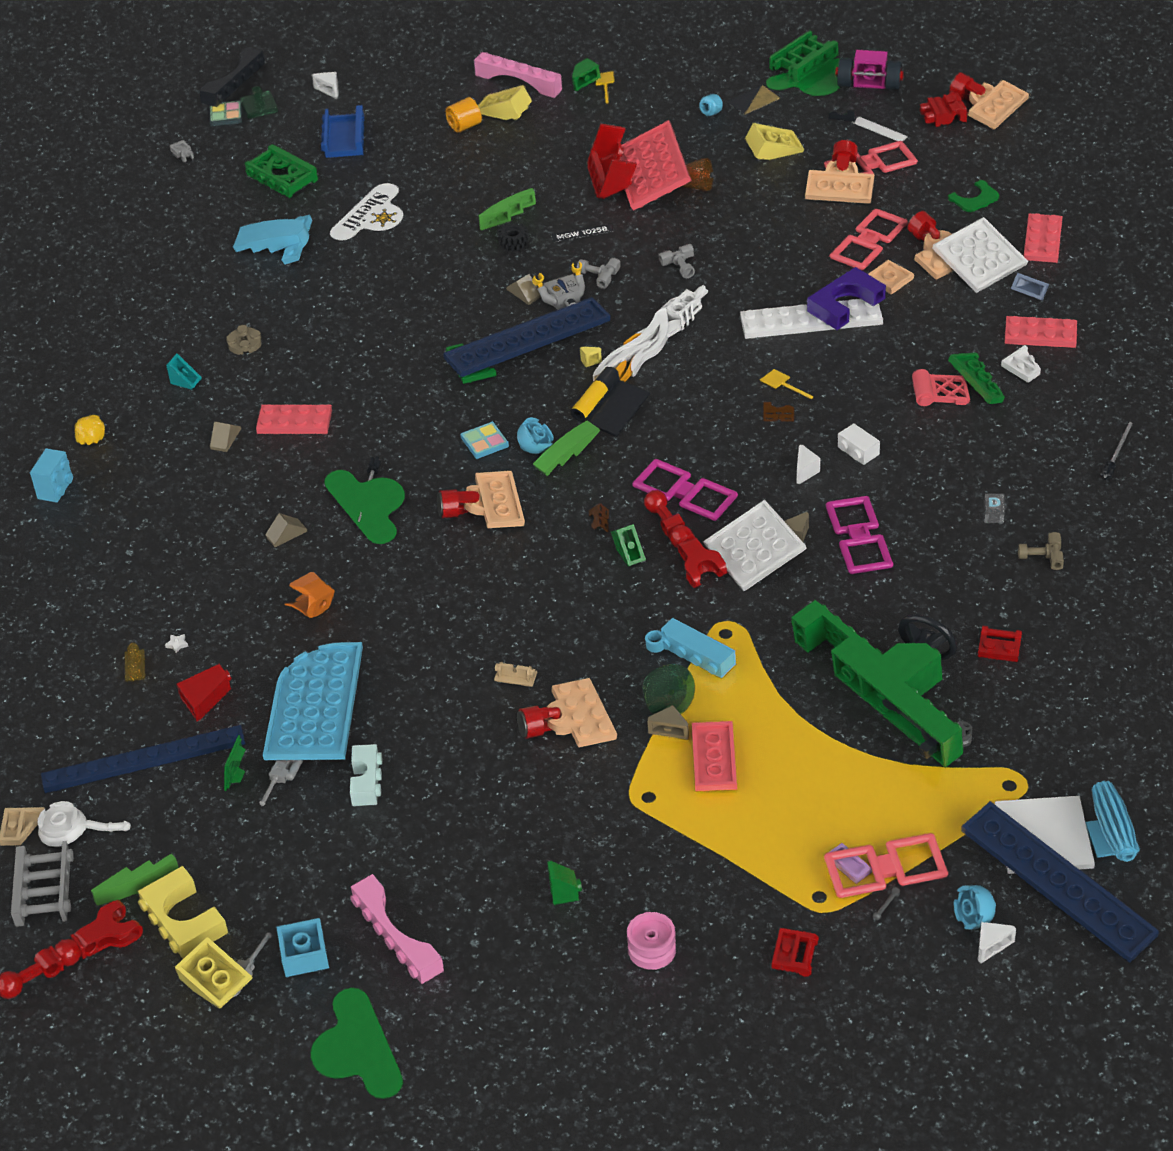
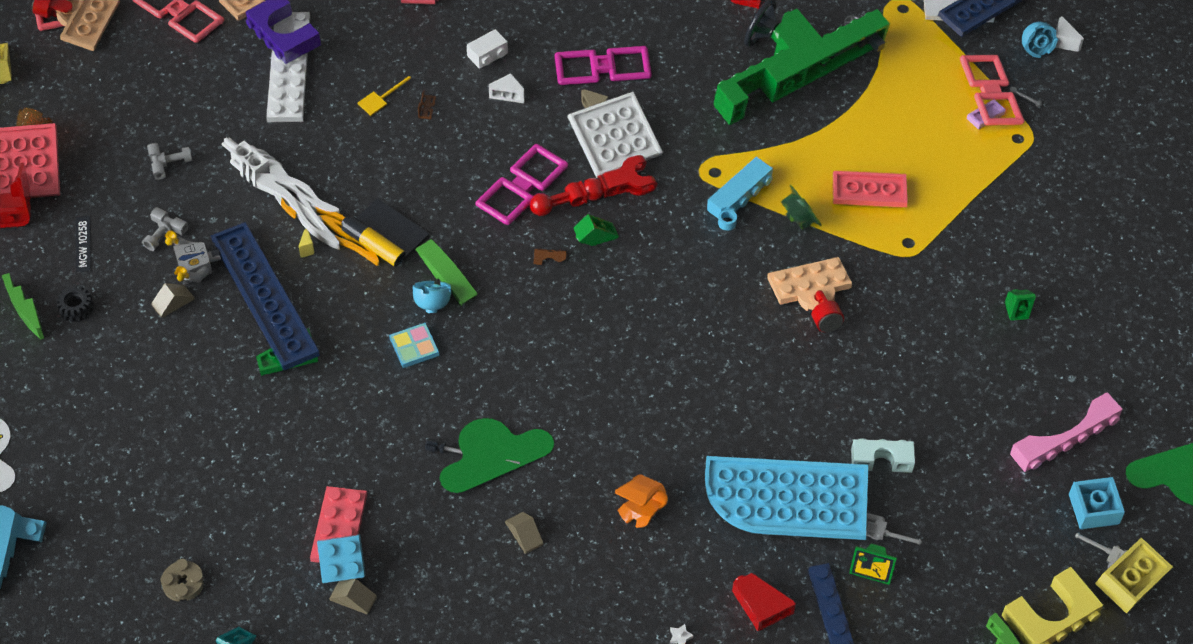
camera: 90 degrees left, 10 degrees up
light nougat plate [437,471,525,528] -> none
tan hinge [494,662,538,687] -> none
bright pink wheel [627,912,676,969] -> none
dark tan slope [647,705,689,740] -> none
red plate [772,928,819,977] -> none
none -> medium azure brick [317,534,366,583]

